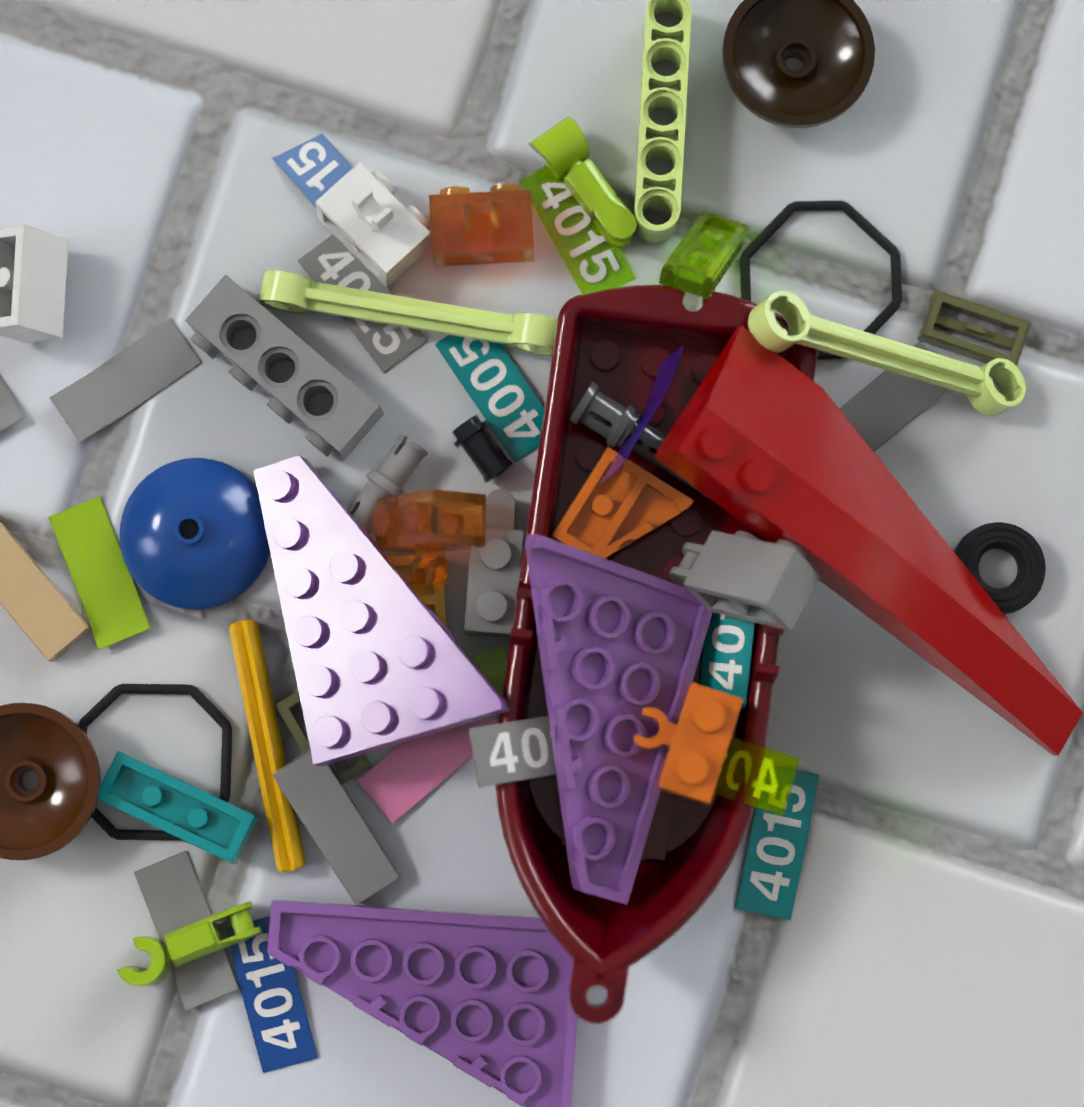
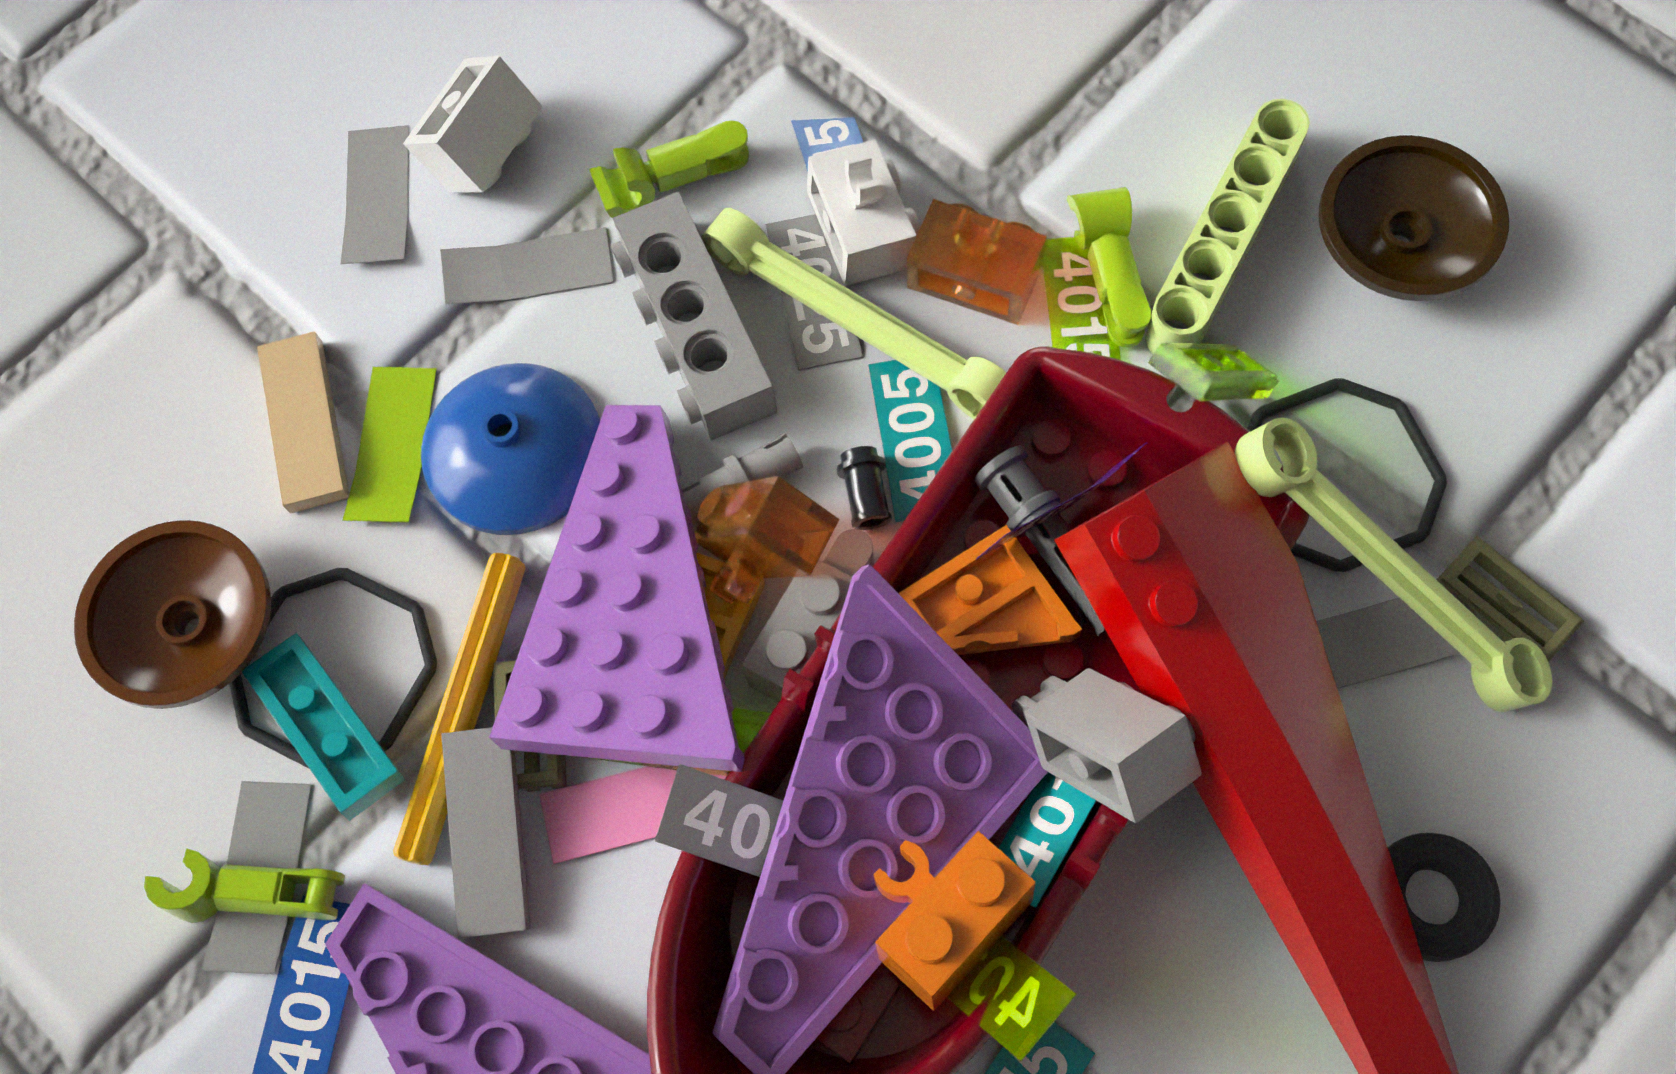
camera: 30 degrees right, 15 degrees down
none -> lime piece [589,120,749,218]

